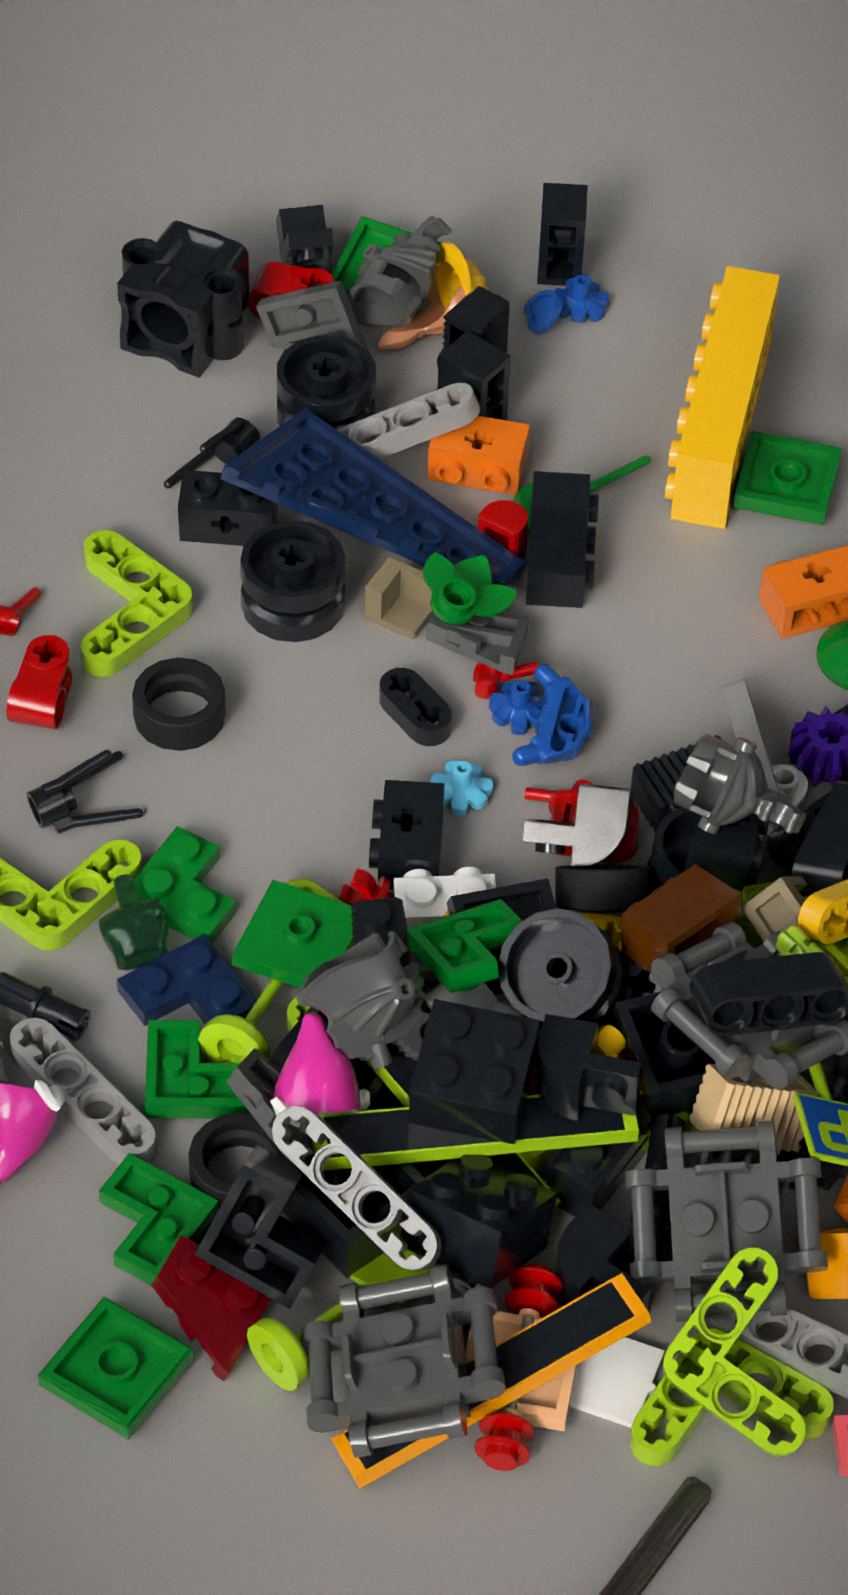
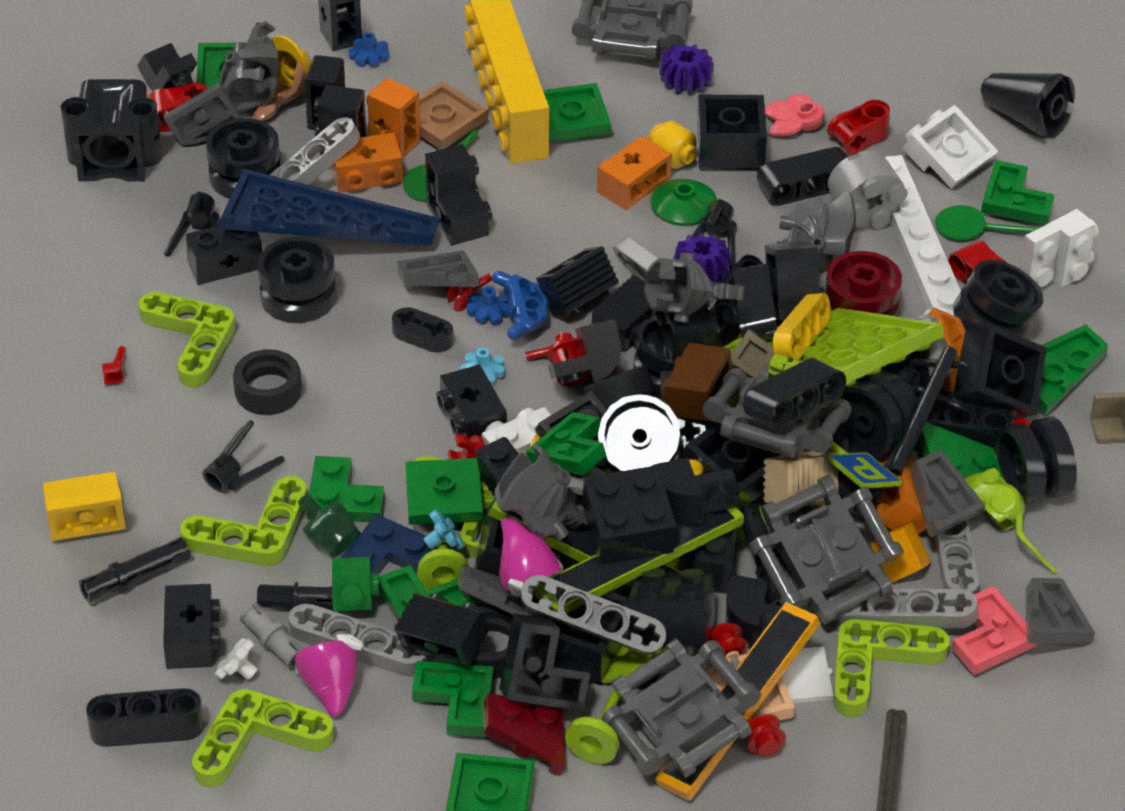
camera: 25 degrees left, 5 degrees down
red piece [6,635,73,730] -> none
dark tan panel [364,556,432,639] -> none
green plate [423,552,516,624] -> none
red brick [478,500,528,559] -> none
blue piece [524,290,563,335] -> none
lime beam [663,1248,806,1457] -> none
none -> green brick [332,557,379,611]
none -> orange brick [366,78,420,159]
none -> black brick [394,593,490,668]
none -> medium nougat plate [419,81,488,150]
none -> medium azure plant [424,509,465,551]
none -> black brick [536,246,619,318]

